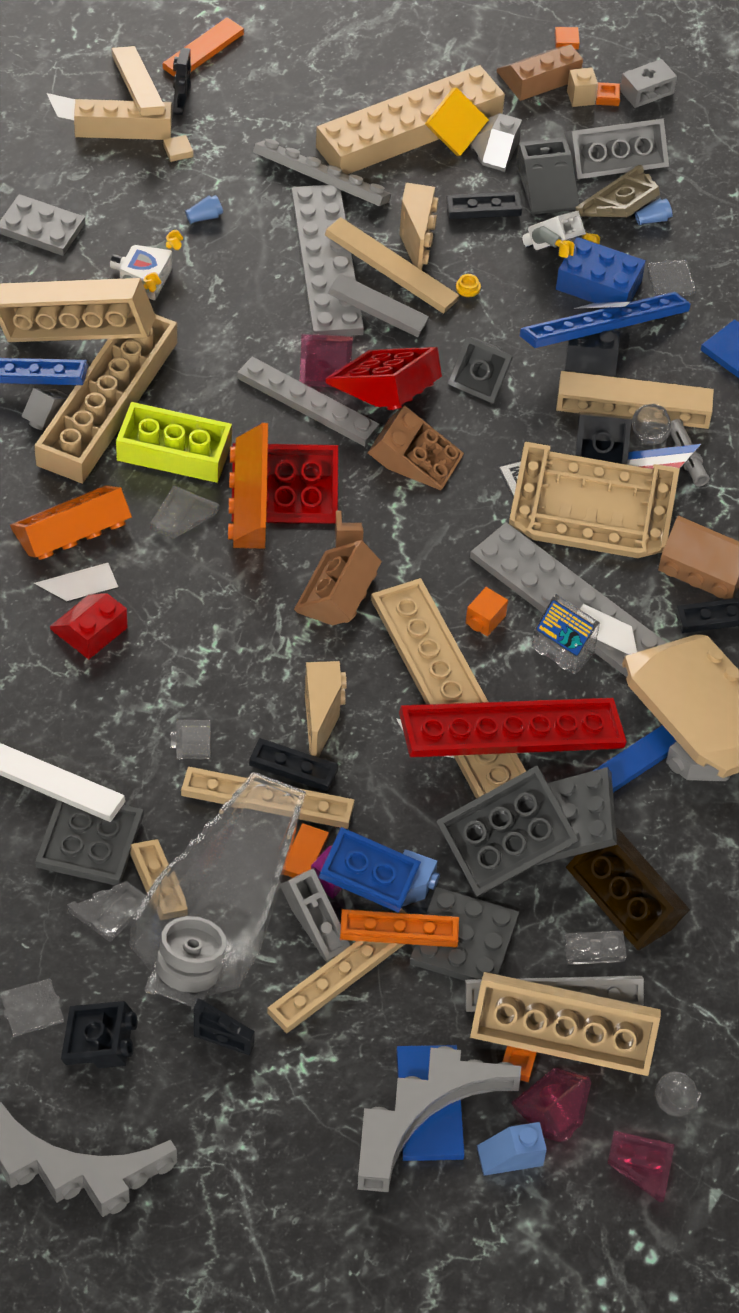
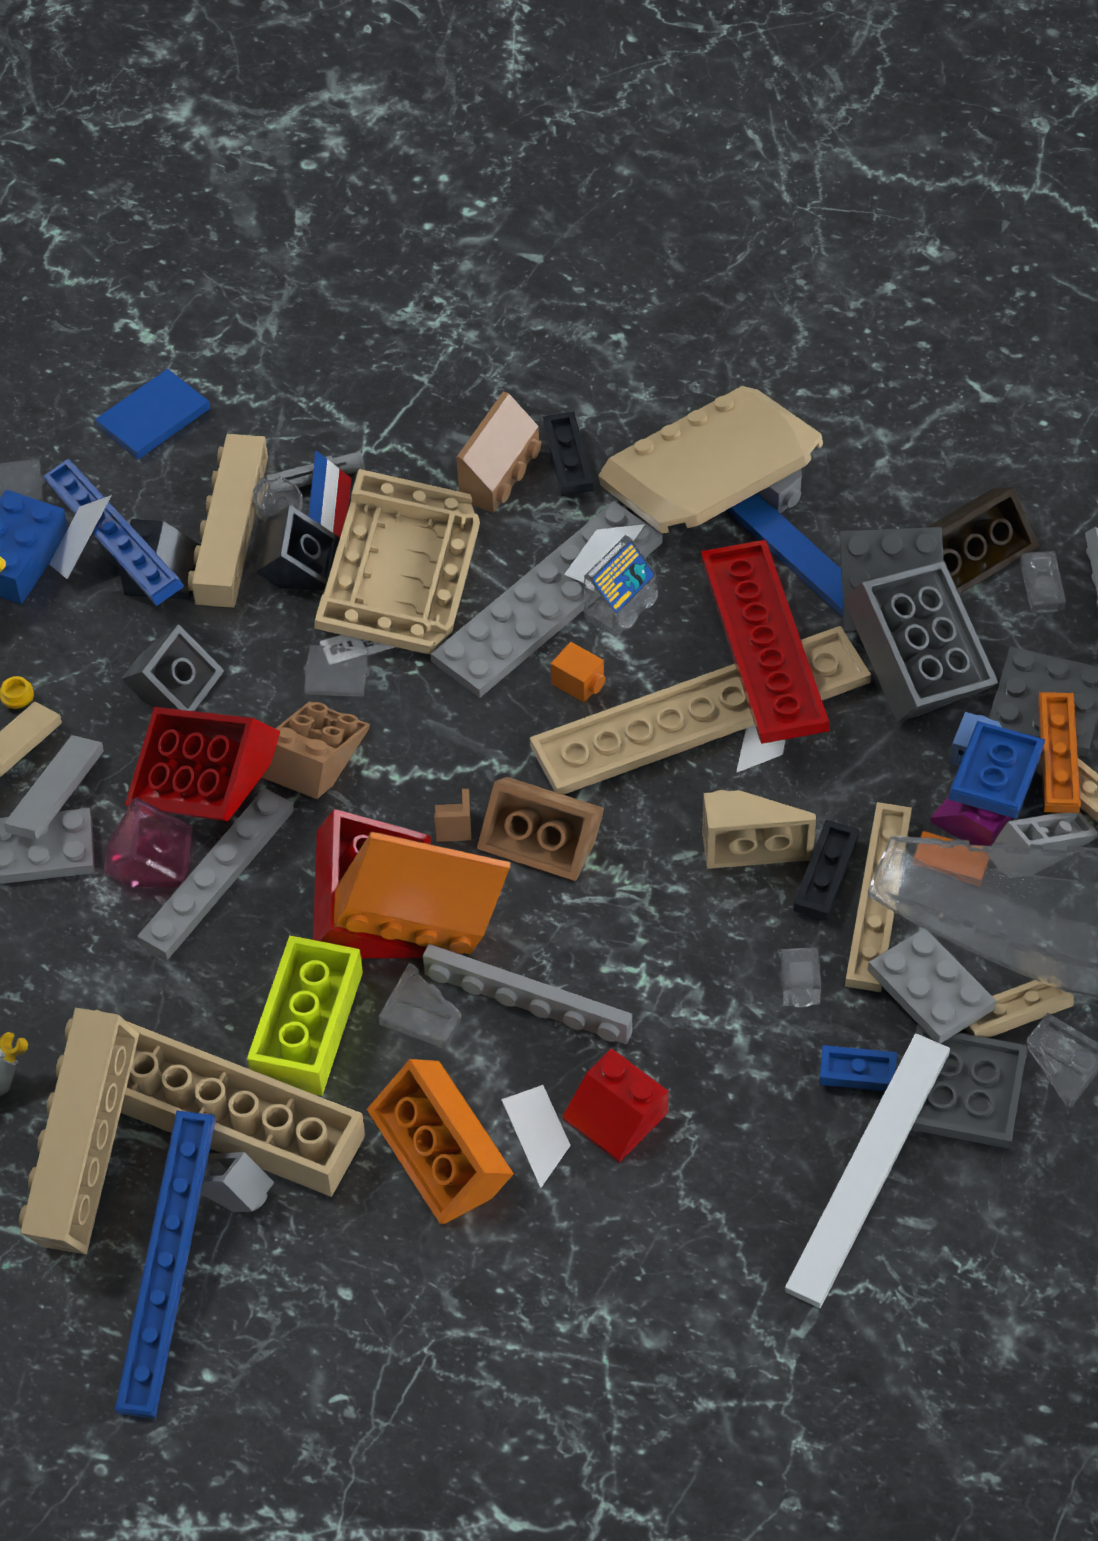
camera: 85 degrees left, 0 degrees up
none -> clear piece [304,645,370,697]
none -> light grey plate [423,944,632,1044]
none -> blue plate [819,1045,897,1091]
none -> light grey plate [867,928,997,1044]

